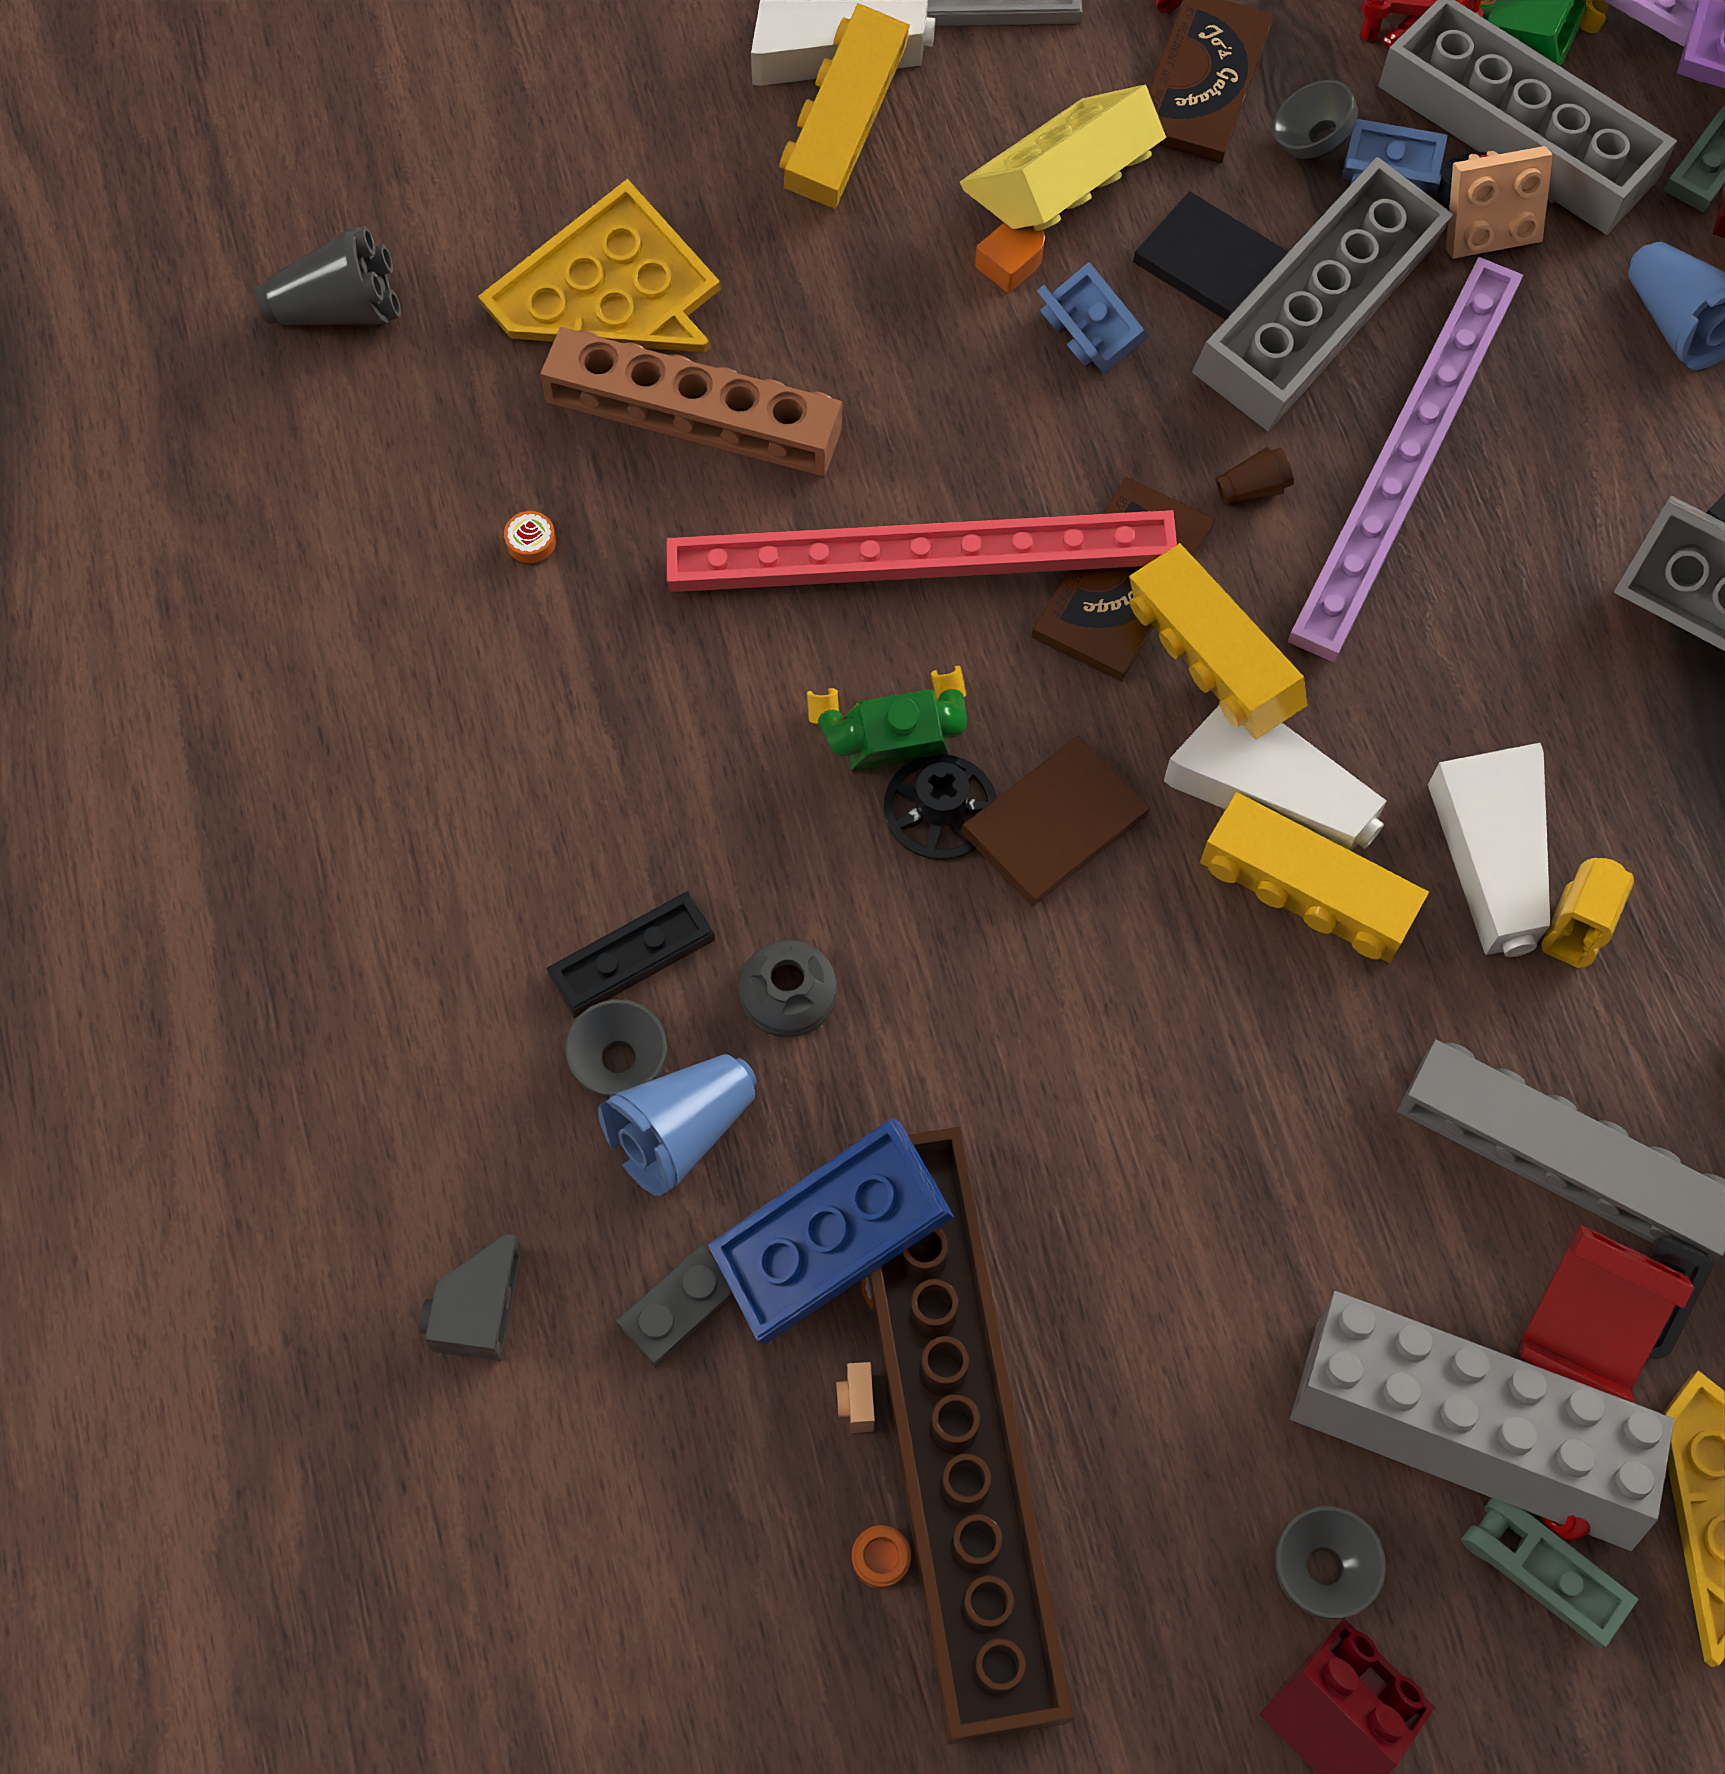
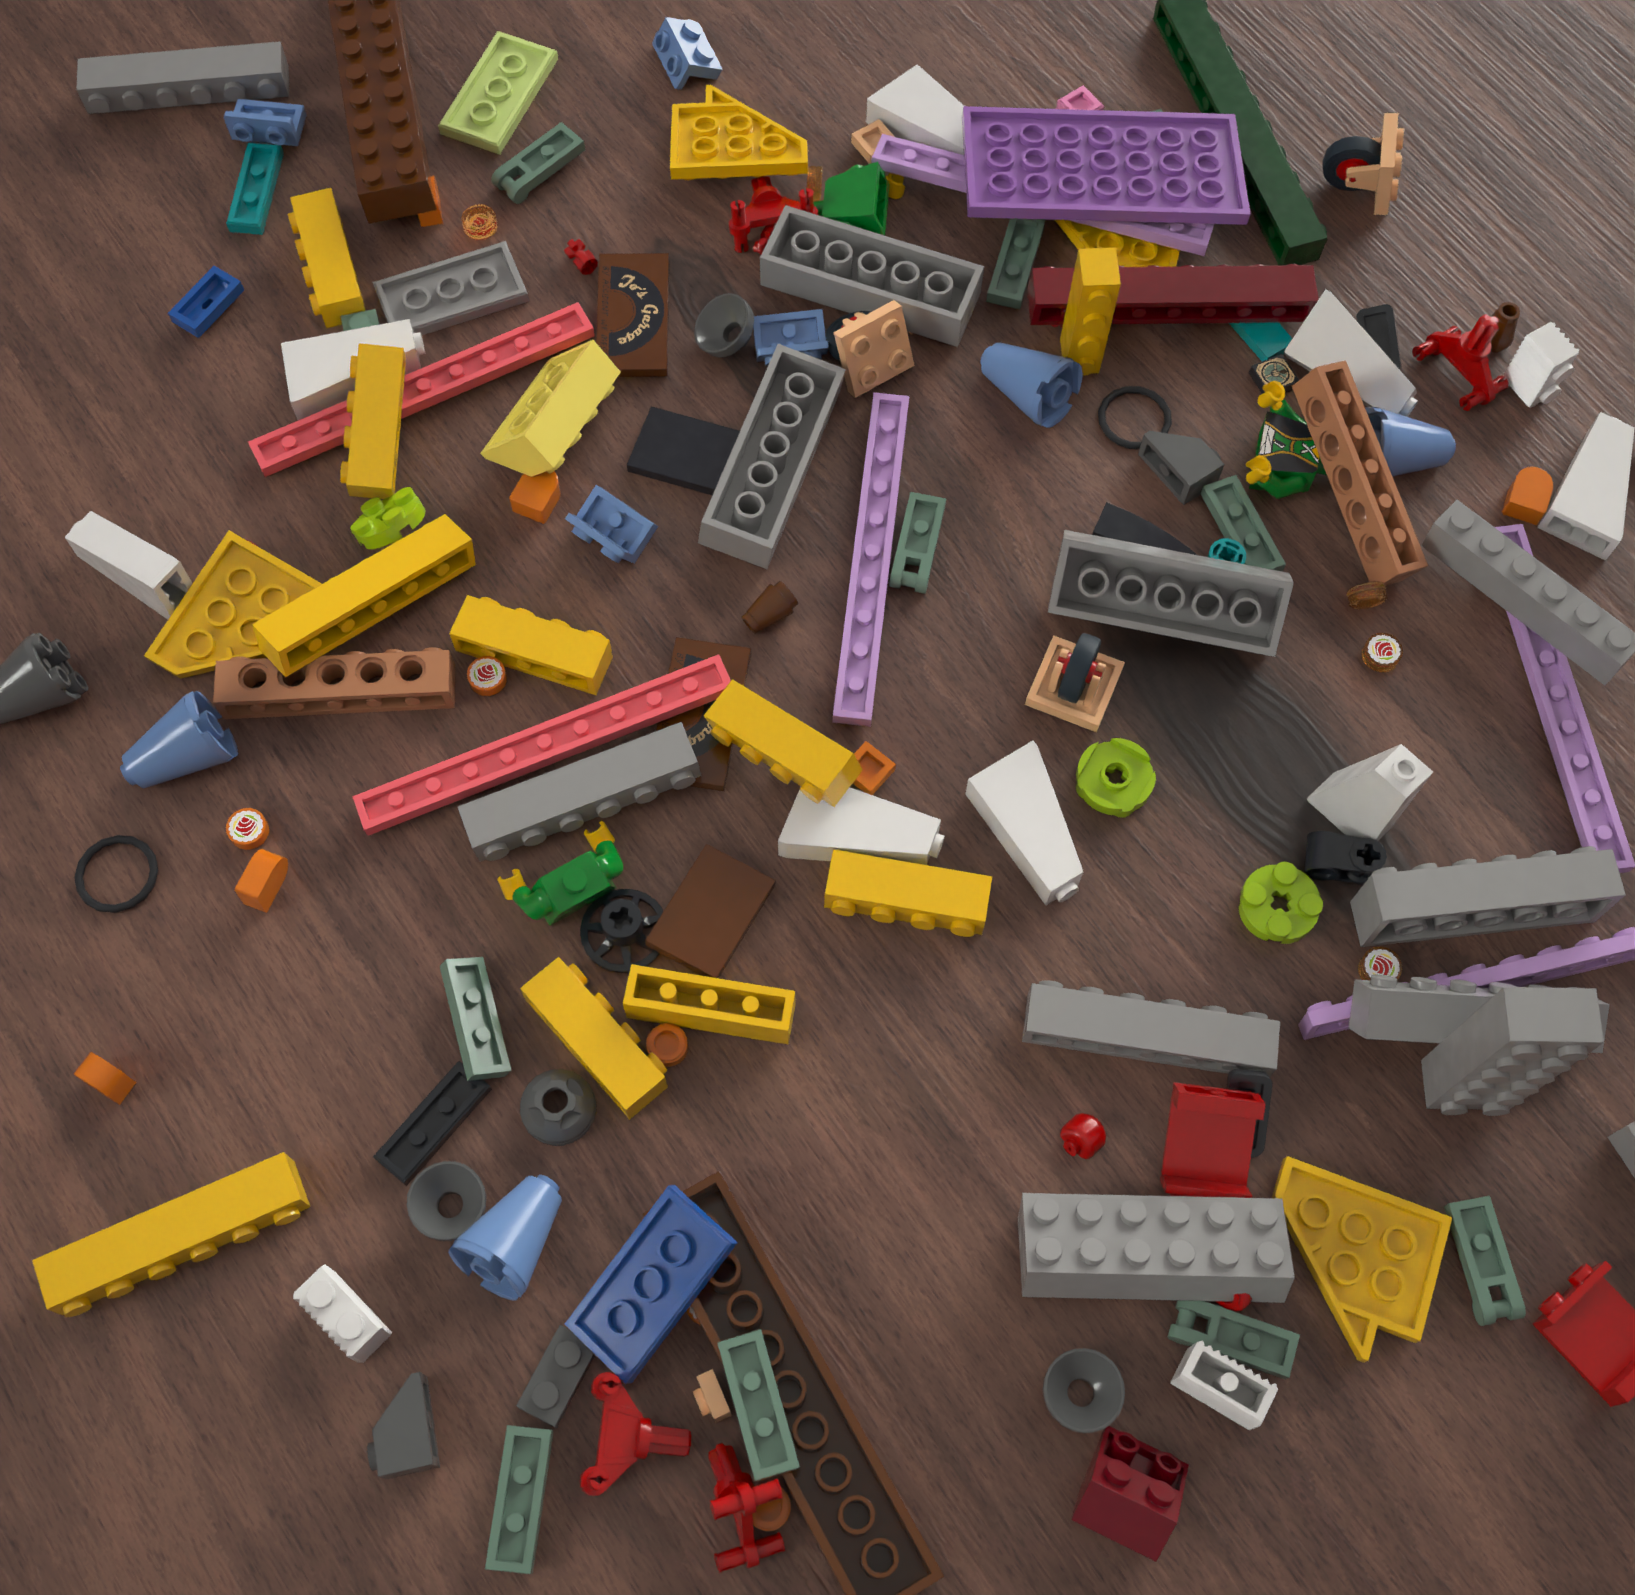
camera: 20 degrees left, 0 degrees up
yellow brick [1541,858,1634,968] -> none
none -> yellow brick [32,1152,310,1317]
none -> white slope [65,511,193,619]
none -> black piece [74,835,159,913]
none -> orange piece [74,1051,137,1105]
none -> medium blue cone [120,691,238,788]
none -> orange piece [235,849,288,913]
none -> coral plate [248,302,595,477]
none -> yellow brick [252,514,476,677]
none -> white brick [293,1264,392,1363]
none -> lime plate [350,487,426,549]
none -> sand green plate [440,957,512,1081]
none -> yellow brick [449,595,613,695]
none -> light grey brick [458,722,701,862]
none -> tile [467,656,507,696]
none -> sand green plate [485,1425,554,1575]
none -> yellow brick [520,957,668,1120]
none -> red axle [579,1372,691,1496]
none -> yellow brick [623,964,795,1044]
none -> orange tile [646,1023,688,1067]
none -> red axle [708,1443,785,1573]
none -> sand green plate [717,1329,800,1482]
none -> orange plate [853,741,896,795]
none -> sand green plate [889,492,946,594]
none -> light nougat plate [1025,633,1125,732]
none -> red piece [1060,1113,1106,1159]
none -> lime plate [1076,738,1156,818]
none -> white brick [1170,1341,1278,1430]

